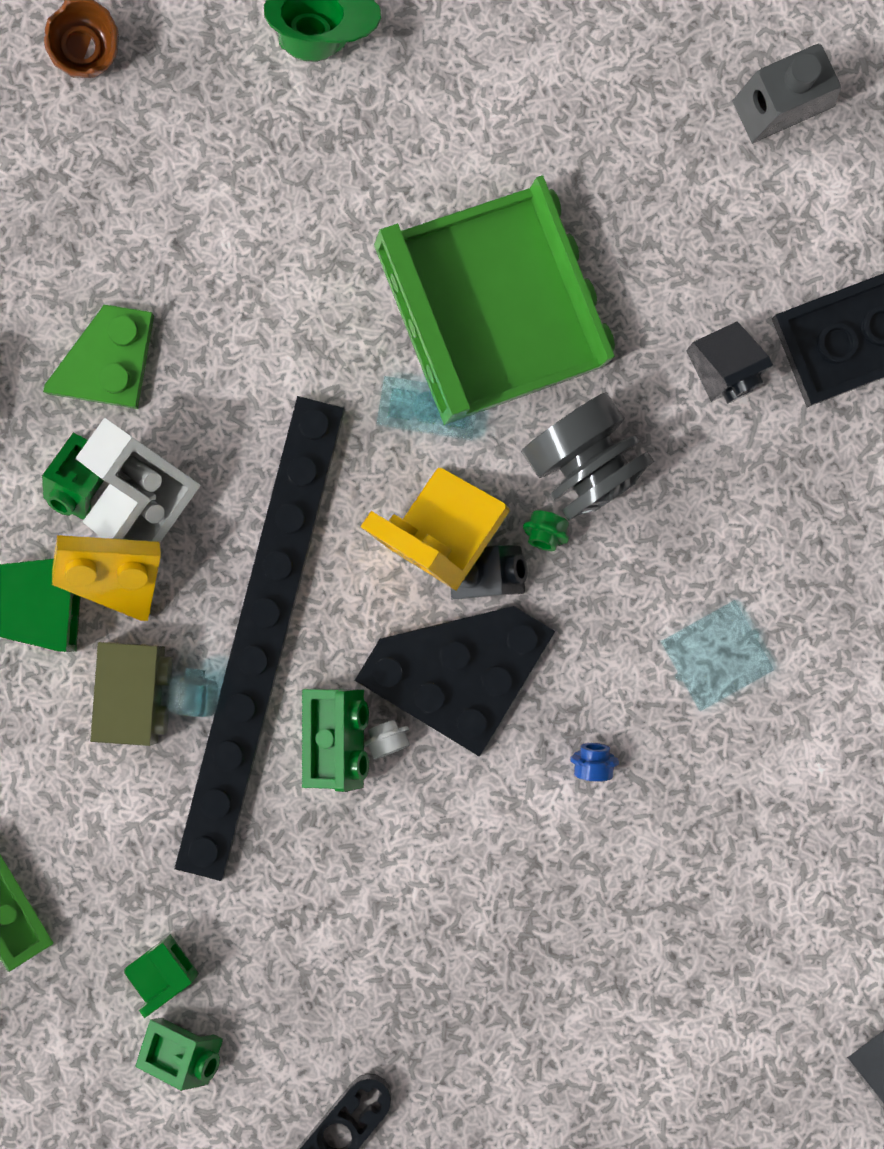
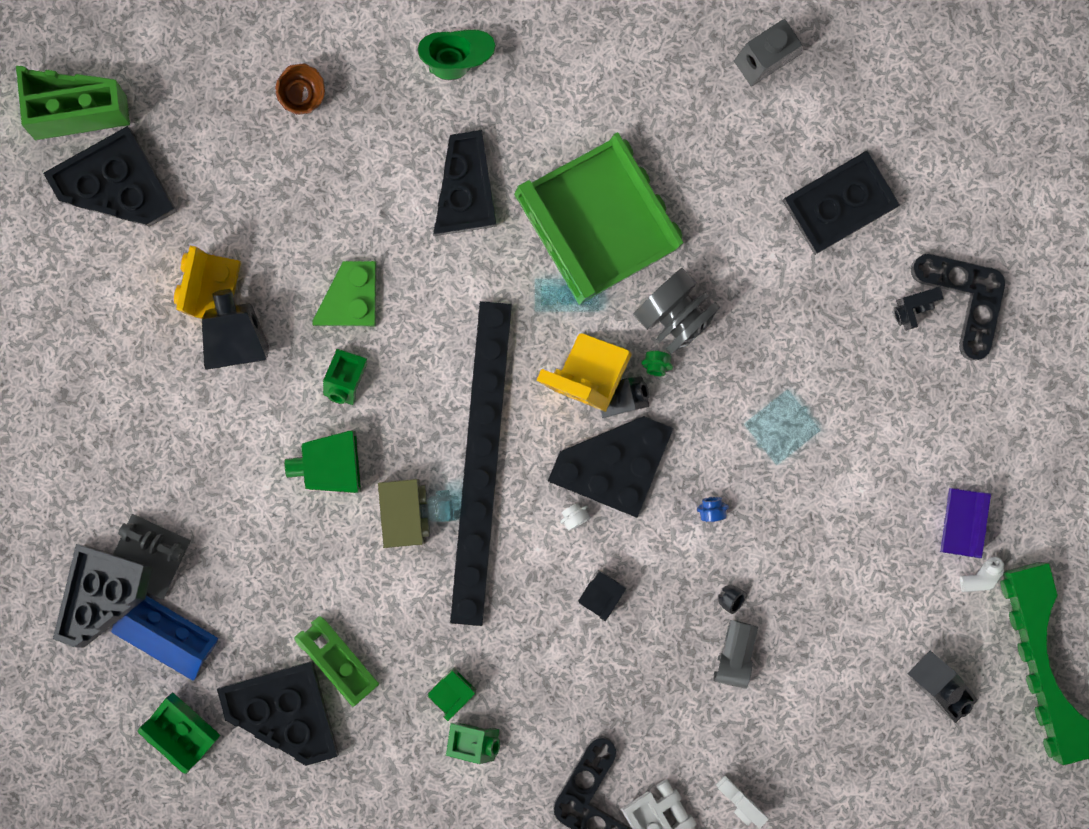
camera: 10 degrees left, 0 degrees up
yellow wing [52,535,161,621] -> none
white brick [75,418,201,542] -> none
green bracket [302,689,369,792] -> none
black slope [686,321,773,404] -> none
none -> black wing [433,130,497,236]
none -> black panel [578,570,627,622]
none -> dark grey piece [713,620,758,689]
none -> black hinge [718,585,746,614]

